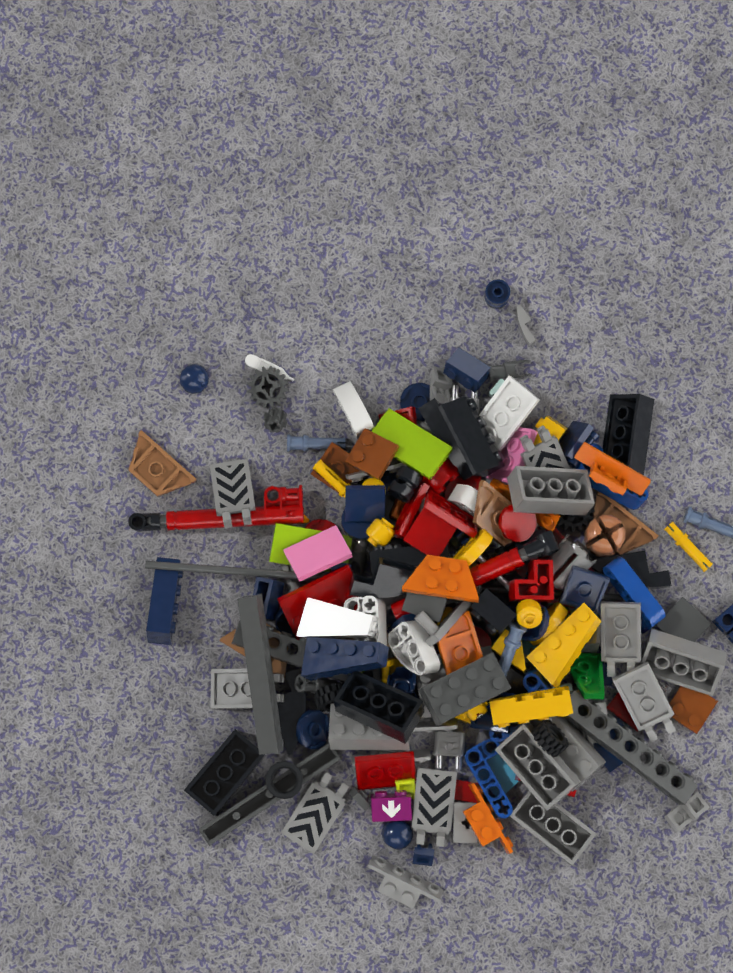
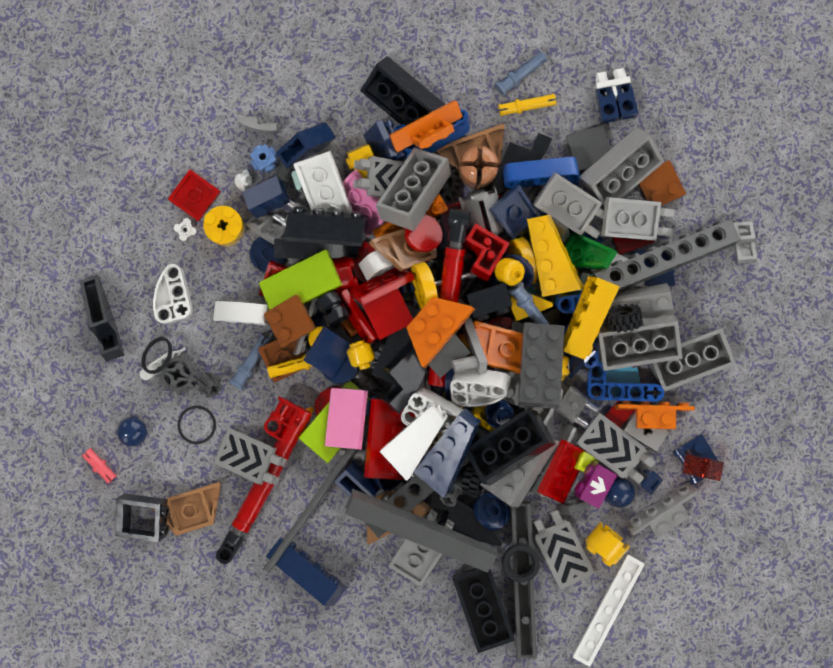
camera: 55 degrees left, 5 degrees up
dark blue wheel [484,279,510,309] -> none
none -> black slope [79,275,125,362]
none -> coral pin [82,448,117,484]
none -> black window [115,493,170,542]
none -> black piece [141,337,172,374]
none -> white beam [153,264,193,324]
none -> red tile [168,169,221,222]
none -> white plate [174,218,197,241]
none -> black piece [177,406,216,444]
none -> yellow brick [203,206,245,246]
none -> white plate [235,170,252,191]
none -> medium blue brick [250,144,278,173]
none -> dark blue slope [276,122,336,169]
none -> white plate [572,554,645,667]
none -> yellow brick [585,522,630,567]
none -> dark blue plate [672,434,722,485]
none -> clear red slope [682,454,724,481]

